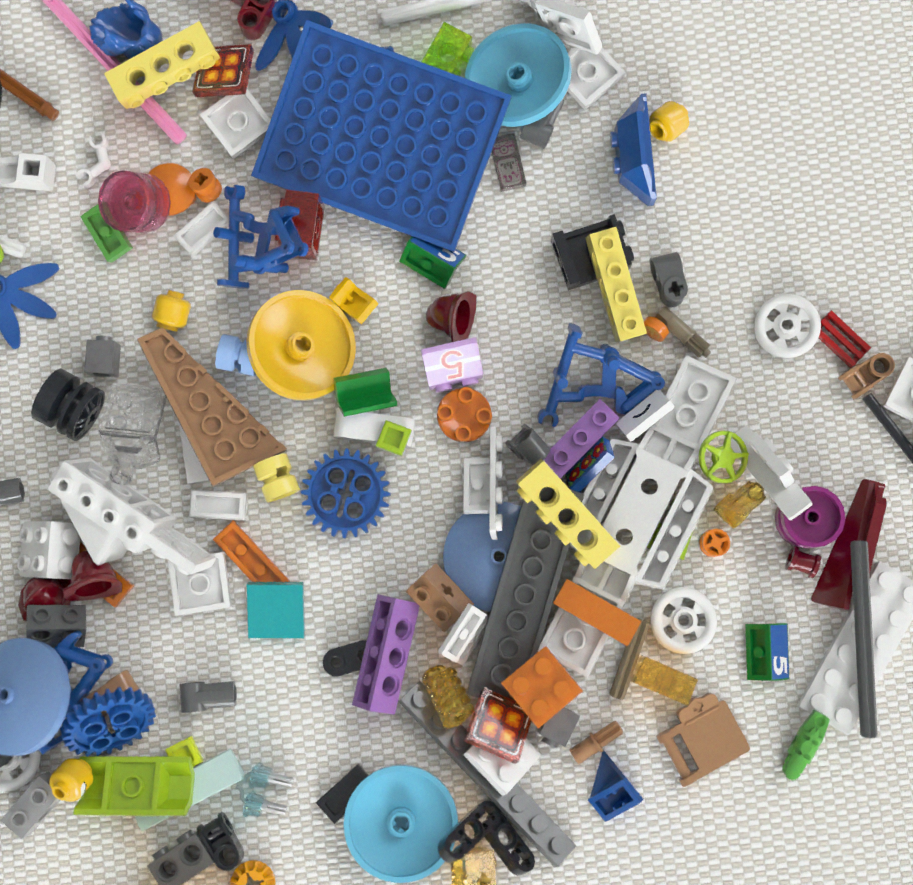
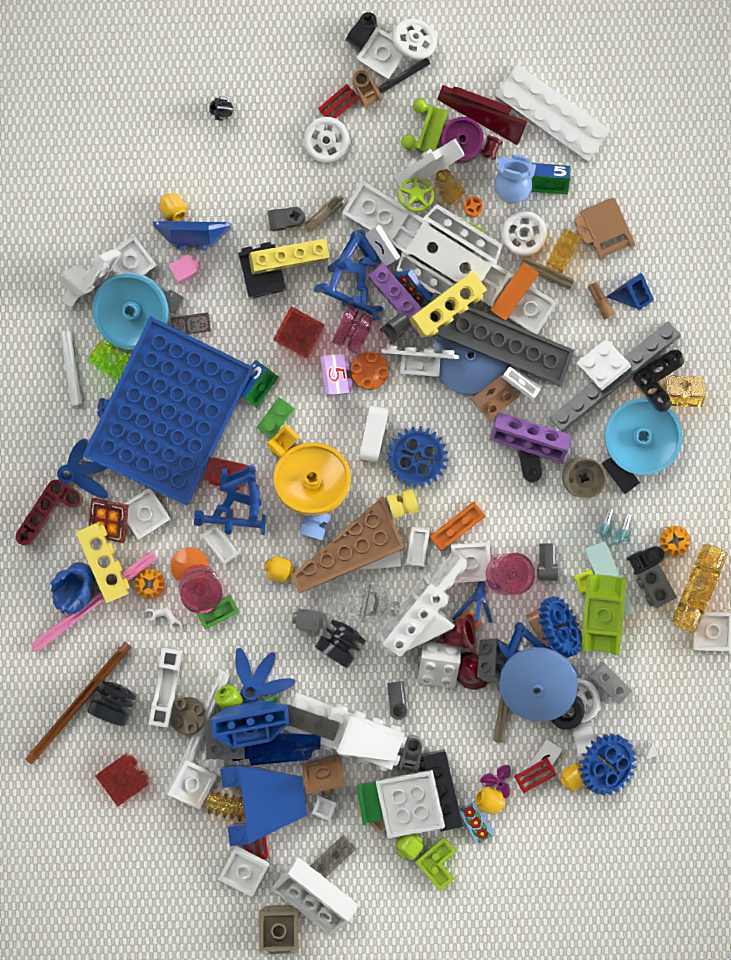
camera: 90 degrees left, 5 degrees up
yellow head [49,758,93,802] -> none
orange wheel [188,168,222,203] -> none
teal tile [247,582,305,638] -> none
green panel [333,368,398,417] -> none
lime tile [376,420,412,456] -> none
clear yellow piece [422,665,475,729] -> none
dark red piece [426,291,477,342] -> none
tile [464,687,532,764] -> none
orange brick [501,646,583,729] -> none
flat silver brick [538,707,580,748] -> none
orange tile [644,316,669,342] -> none
bright green hinge [782,710,830,781] -> none
dark grey axle [850,540,878,738] -> none
none -> light orange gear [134,569,165,599]
none -> bright pink brick [169,254,200,284]
none -> black gear [209,96,233,121]
none -> bright green plate [256,397,295,439]
none -> clear red brick [273,306,325,360]
none -> clear pink wheel [332,305,374,354]
none -> lime gear [401,98,449,152]
none -> blue plant [452,582,492,623]
none -> clear pink wheel [485,553,535,596]
none -> light blue tile [494,154,536,204]
none -> dark tan wheel [562,457,607,499]

